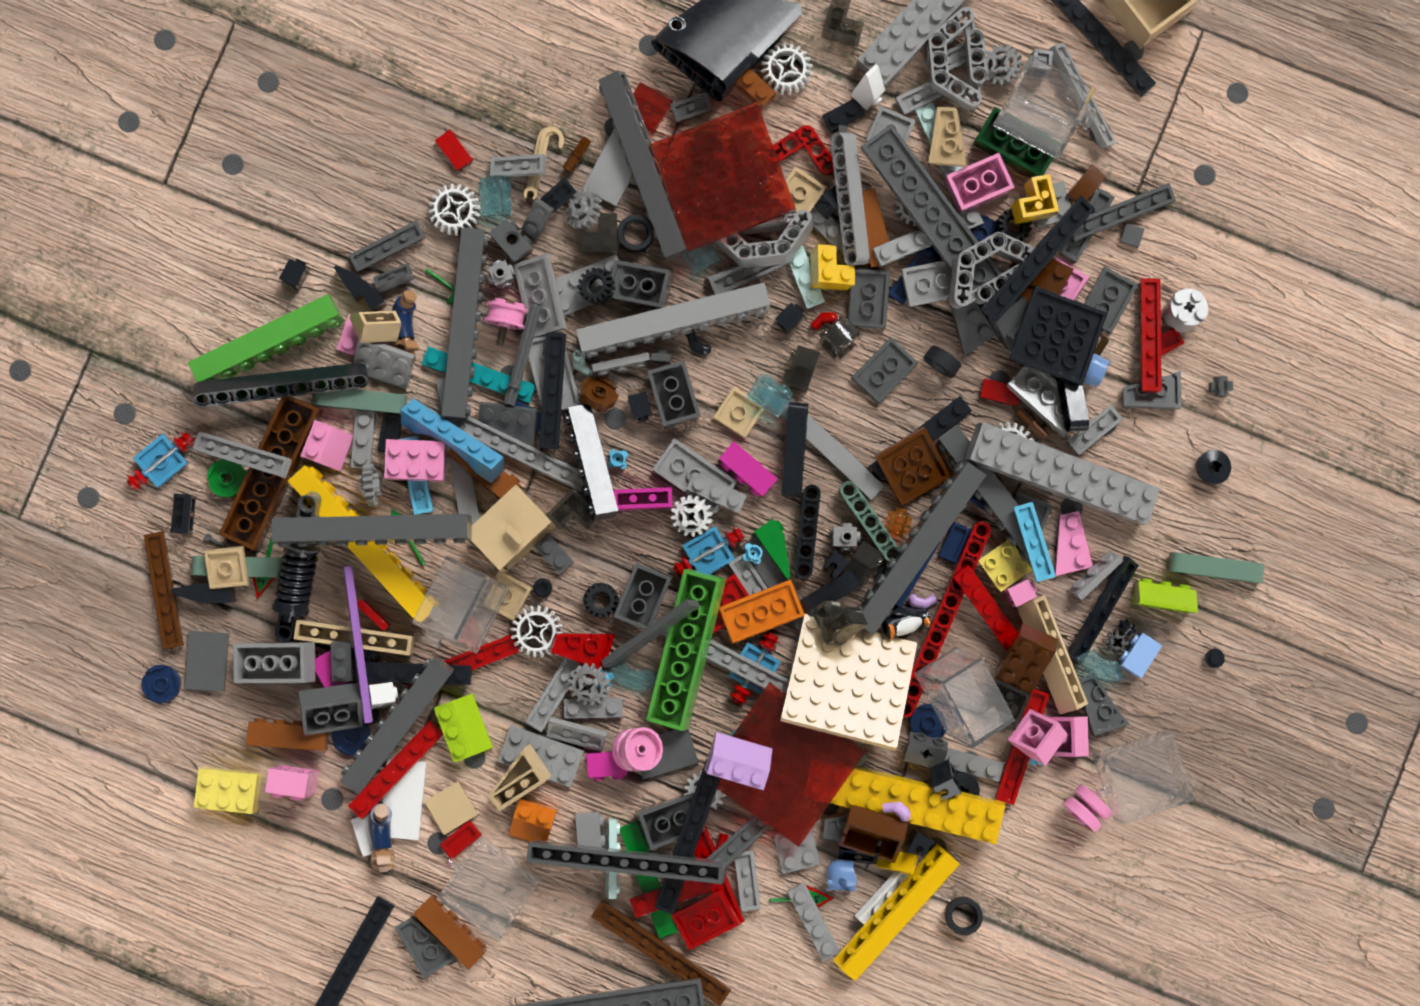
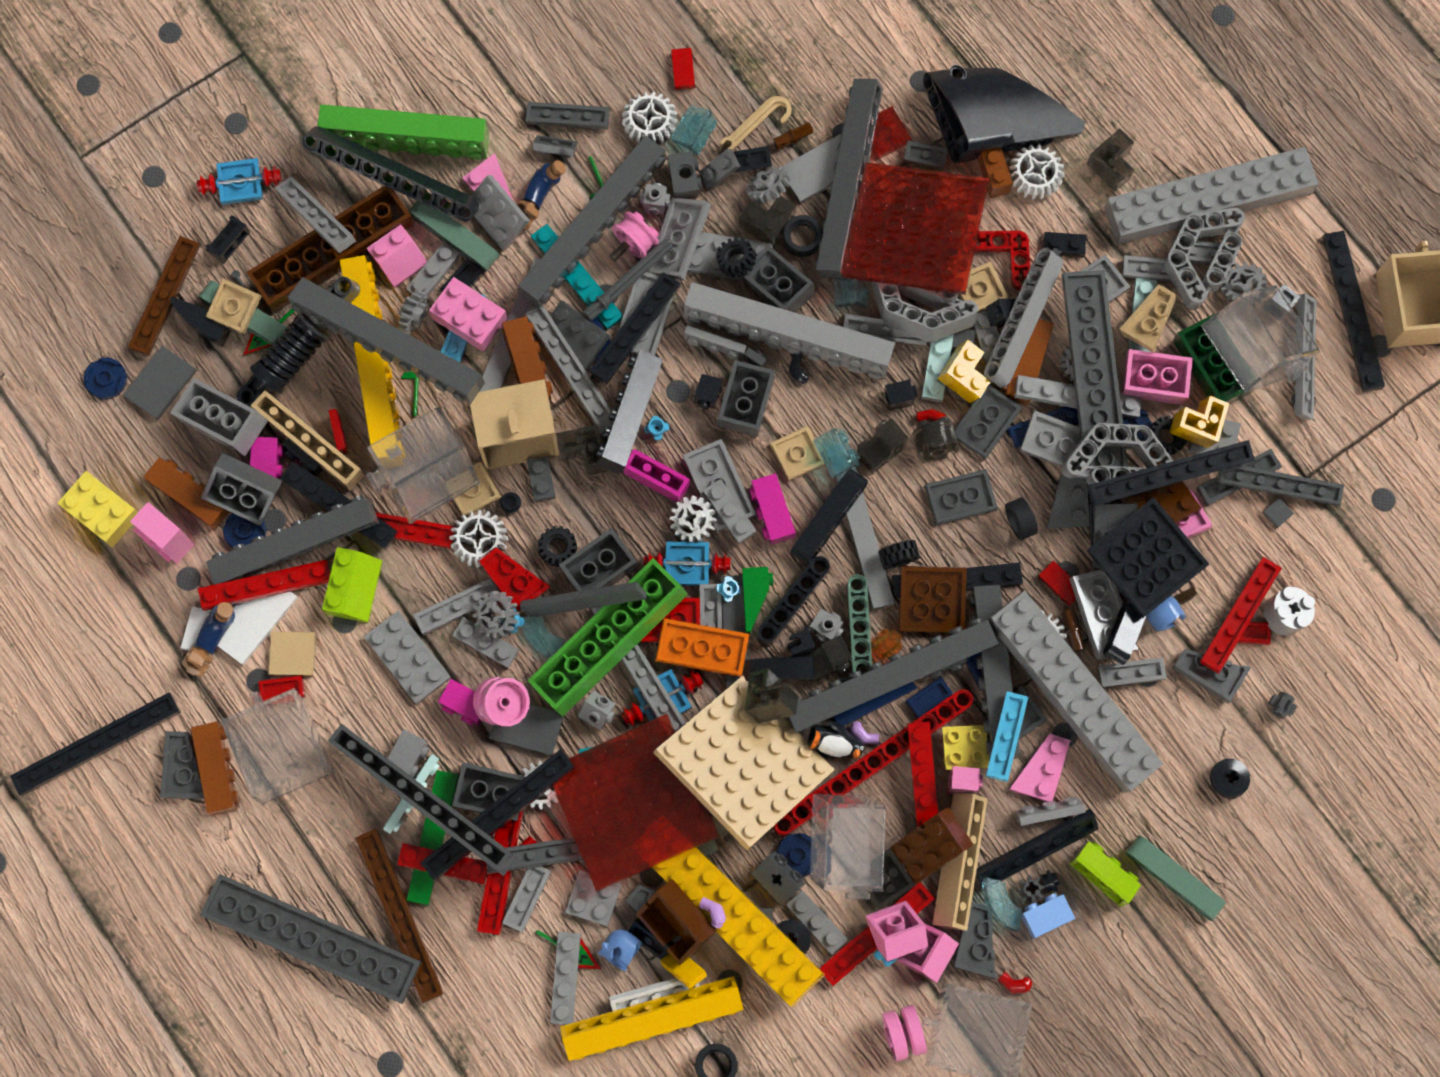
camera: 35 degrees right, 10 degrees down
green plate [207,459,247,497] -> none
black brick [279,258,310,290] -> none
dark grey plate [331,641,353,681] -> none
black slope [333,265,387,312] -> none
medium lavender tile [343,566,373,723] -> none
tan slope [349,311,401,343] -> none
white brick [368,682,398,710] -> none
dark azure arch [400,399,504,483] -> none
tan wedge [488,744,552,811] -> none
light grey plate [490,154,547,178] -> none
orange slope [509,797,558,841] -> none
light grey plate [546,717,607,751] -> none
light aqua arm [572,350,593,377] -> none
reddish brown plate [579,377,619,413] -> none
red plate [671,888,741,950] -> none
lavender slope [704,732,772,790] -> none
white slope [851,65,885,110] -> none
black hinge [903,829,935,857] -> none
black hinge [929,759,961,799] -> none
reddish brown slope [1066,164,1106,202] -> none
dark grey tile [1084,266,1138,335] -> none
black plate [1205,649,1225,668] -> none
none -> light grey brick [578,691,616,730]
none -> black tyre [878,540,920,569]
none -> dark grey tile [952,329,976,350]
none -> red arm [997,972,1032,994]

